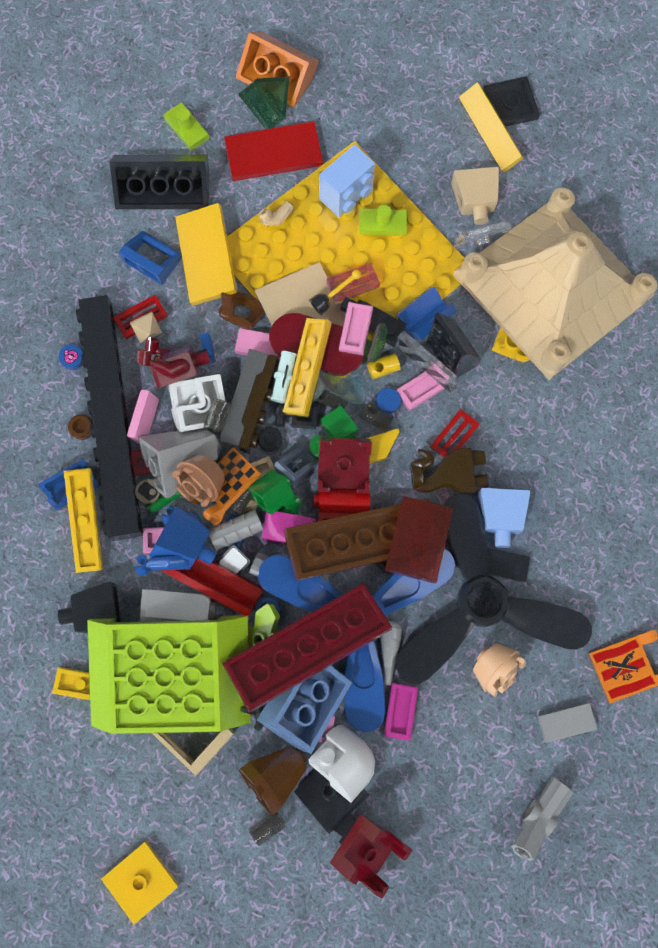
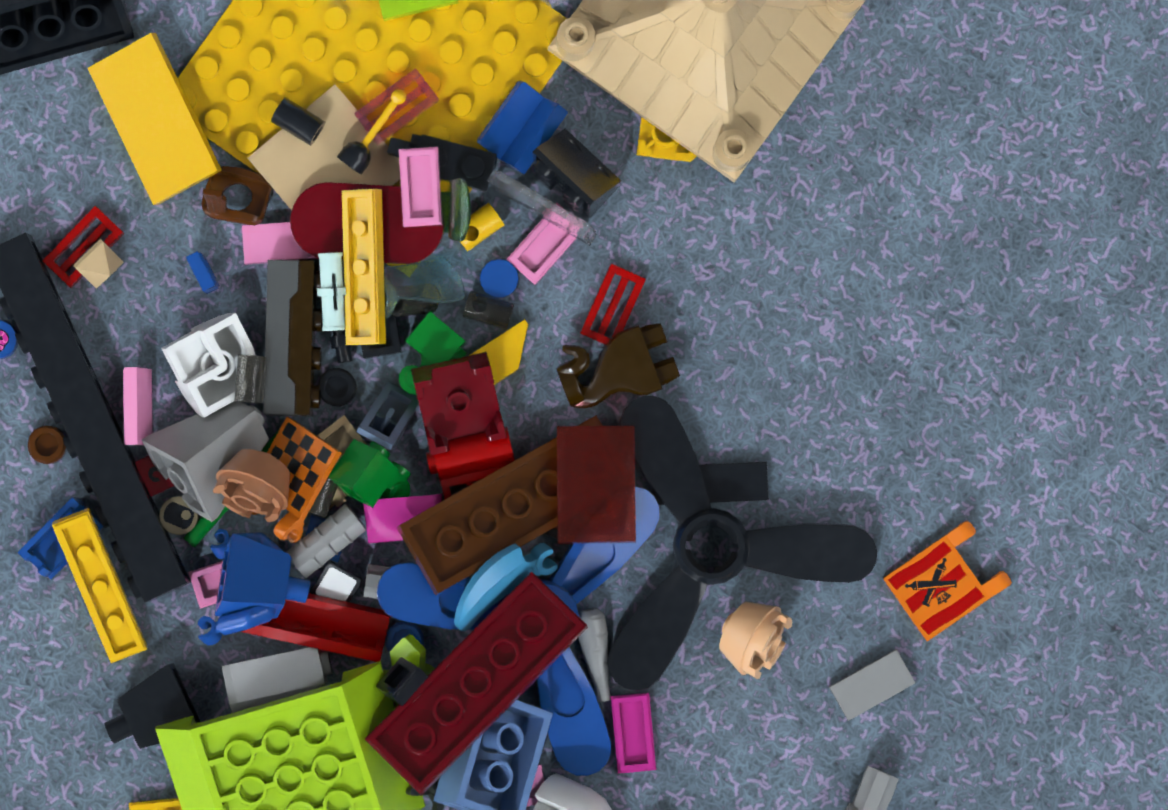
camera: 15 degrees left, 10 degrees up
blue tile [119,231,182,285] -> none
dark red torso [137,337,211,388] -> none
tan arm [259,201,294,226] -> none
light blue torso [478,488,530,548] -> none
none -> black piece [271,97,325,146]
none -> black tile [376,657,428,706]
none -> dark azure piece [454,543,558,632]

